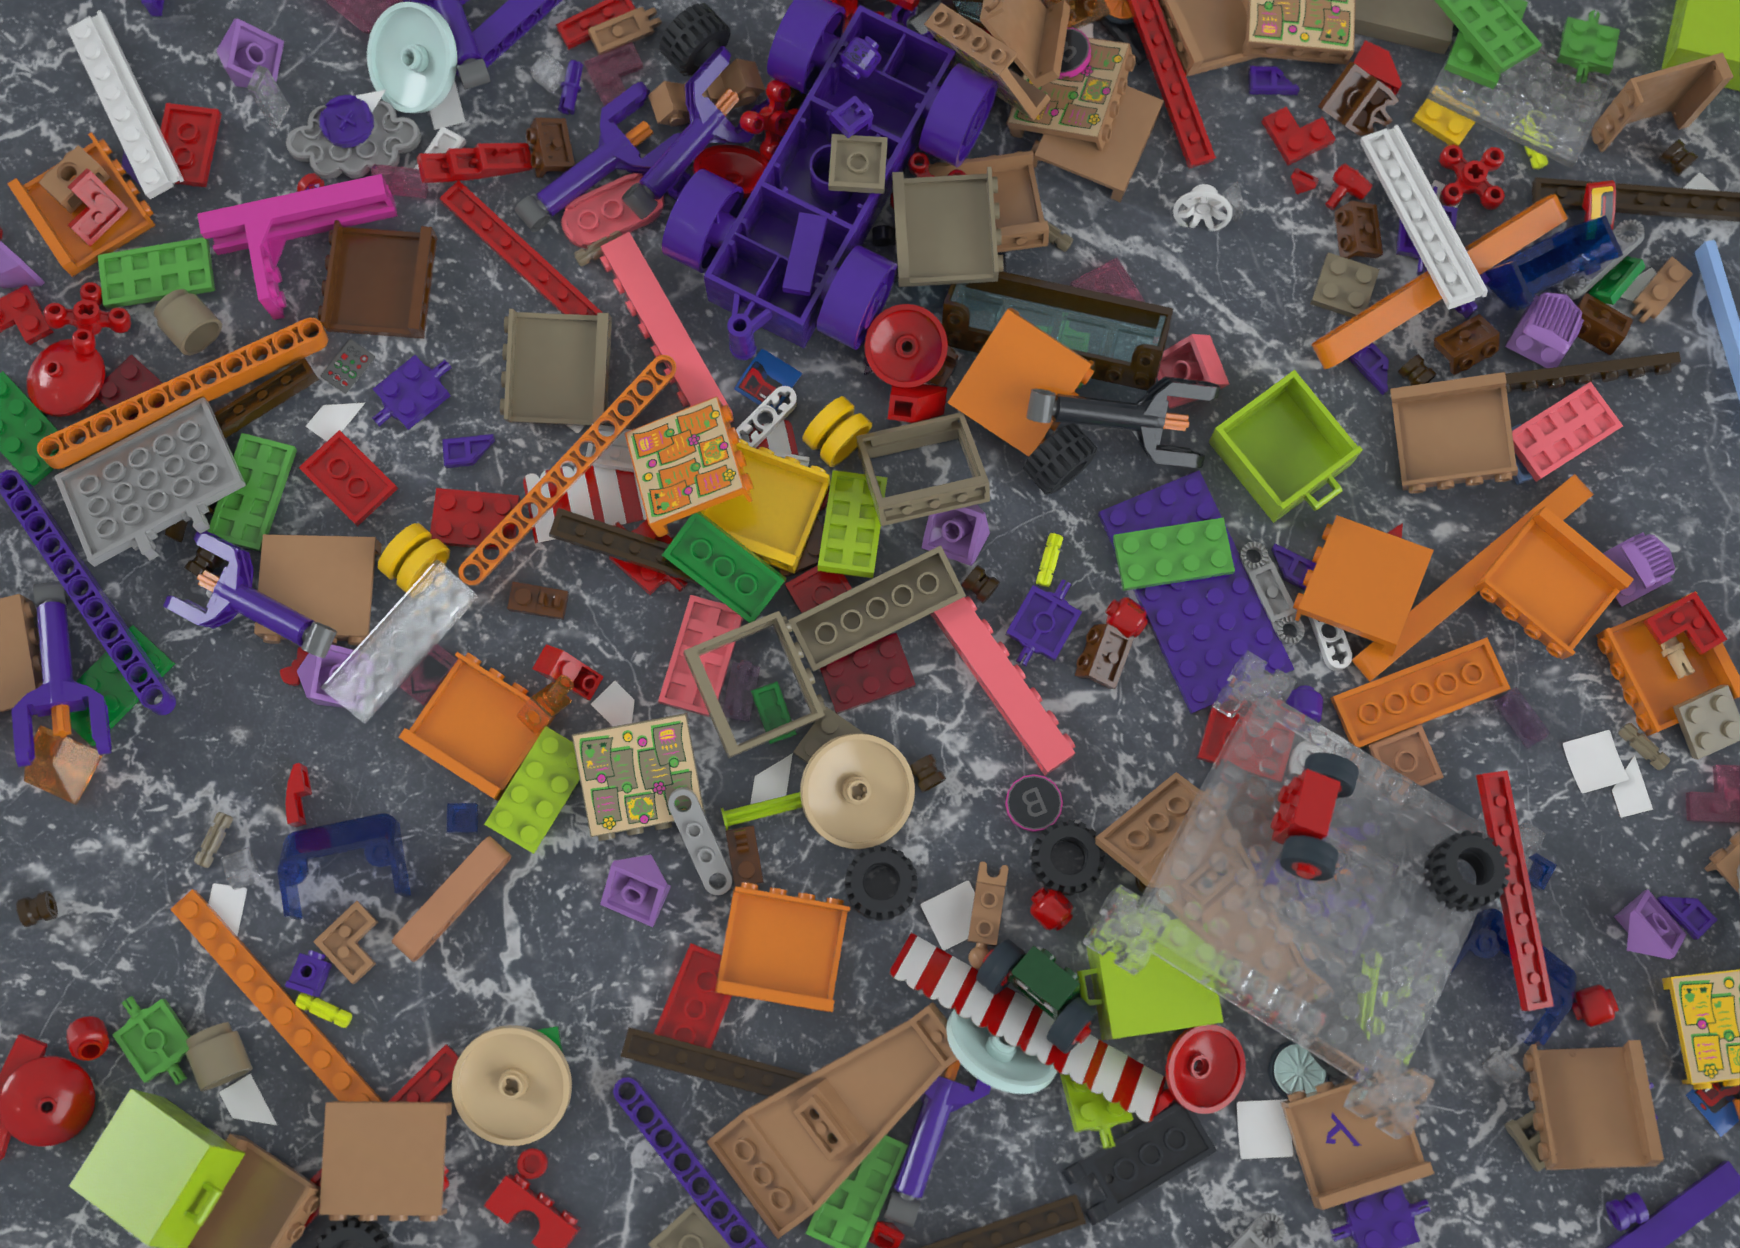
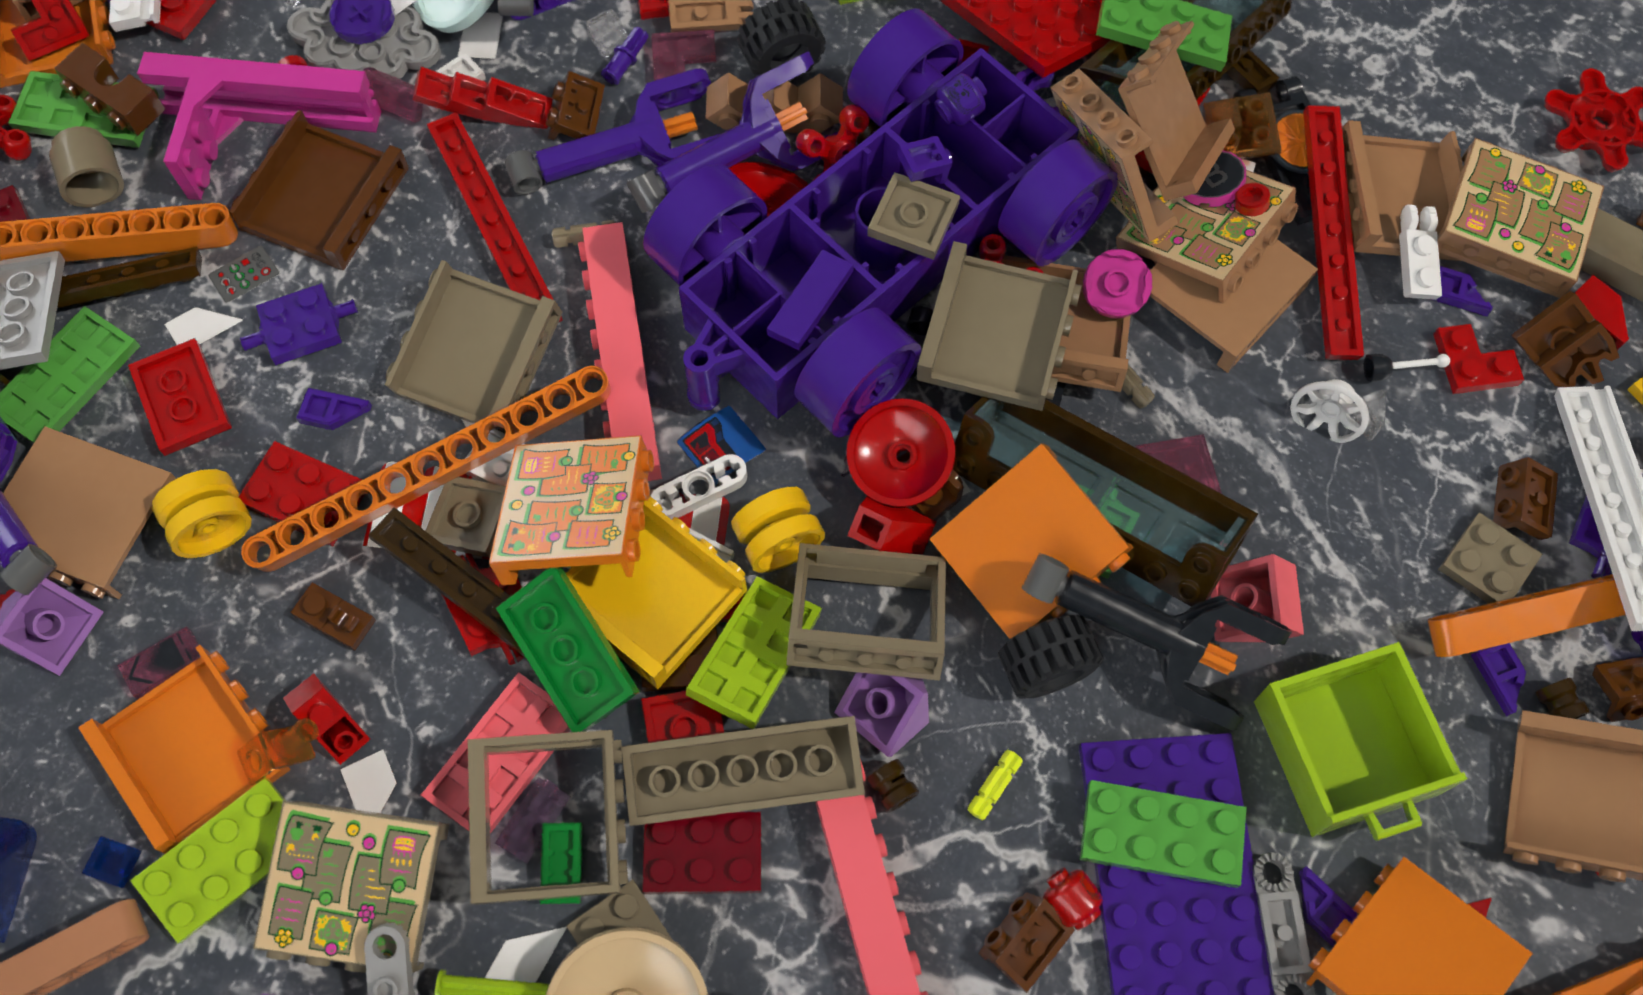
camera: 20 degrees right, 10 degrees down
clear plate [321,560,479,724] -> none
coral tile [561,173,664,249] -> none
dark purple plate [1005,579,1082,667] -> none
red slope [1291,168,1319,194] -> none
red piece [1325,163,1373,210] -> none
none -> reddish brown arch [54,43,166,136]
none -> dark tan plate [425,477,506,558]
none -> dark pink tile [1082,249,1152,318]
none -> red tile [1235,183,1270,217]
none -> black hinge [1363,353,1450,382]
none -> white hinge [1399,204,1442,300]

